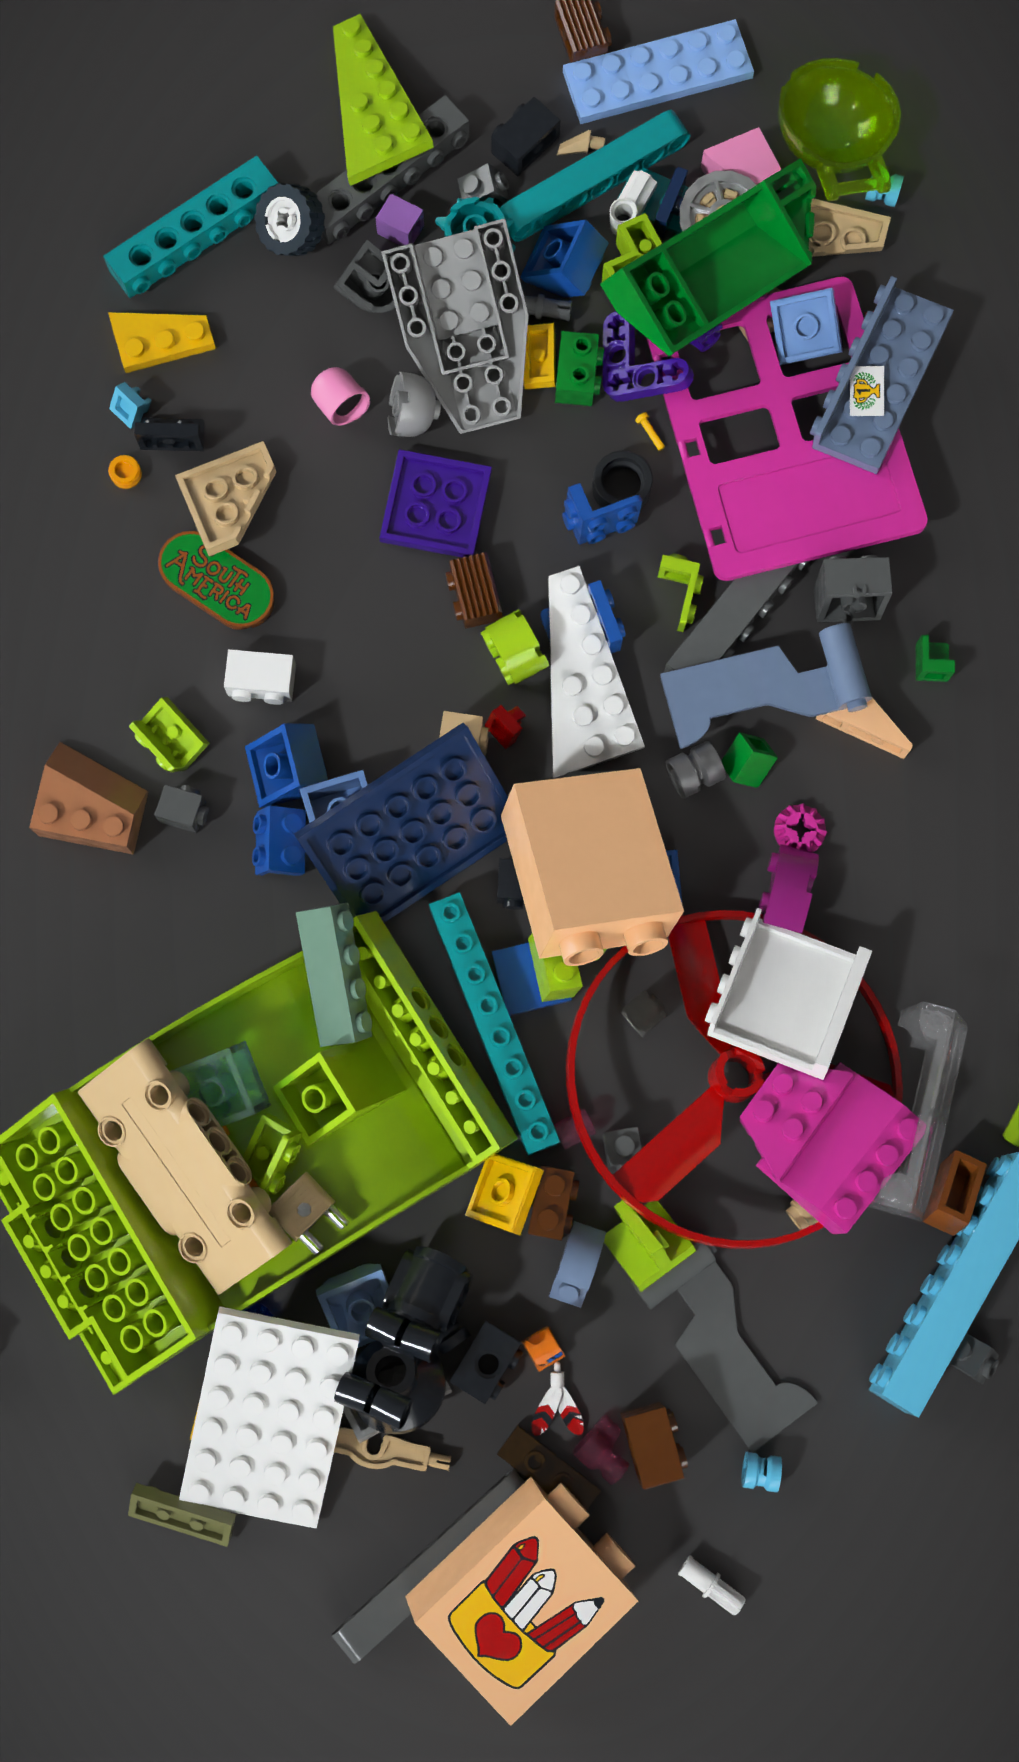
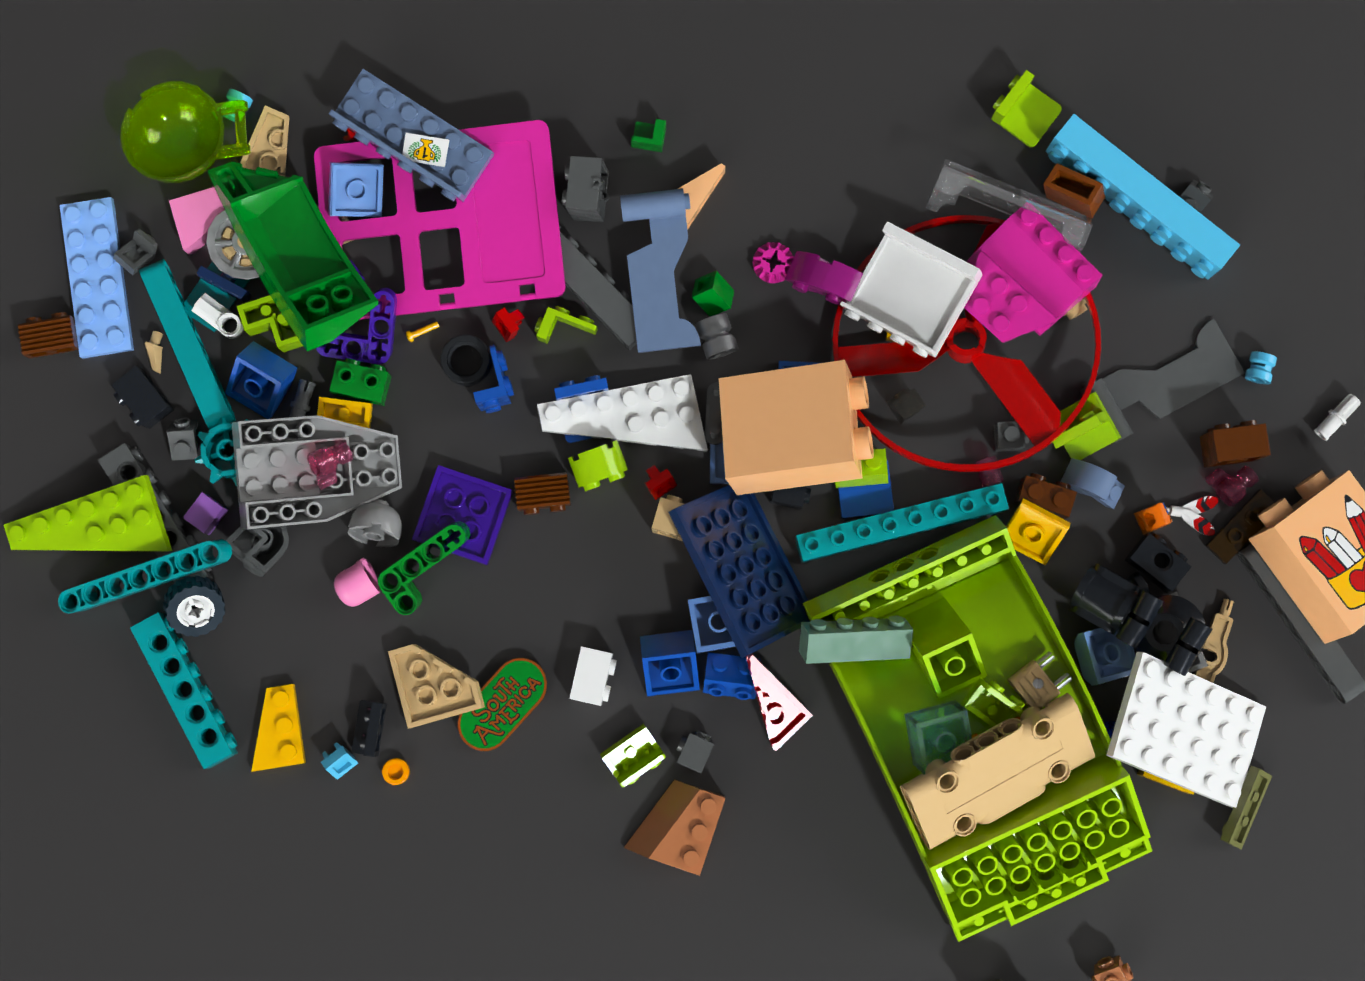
camera: 80 degrees left, 5 degrees up
none -> teal beam [58,539,232,614]
none -> dark grey bracket [113,228,158,275]
none -> clear pink piece [308,442,353,489]
none -> green beam [378,521,470,615]
none -> red tile [492,307,525,343]
none -> wing [746,654,813,751]

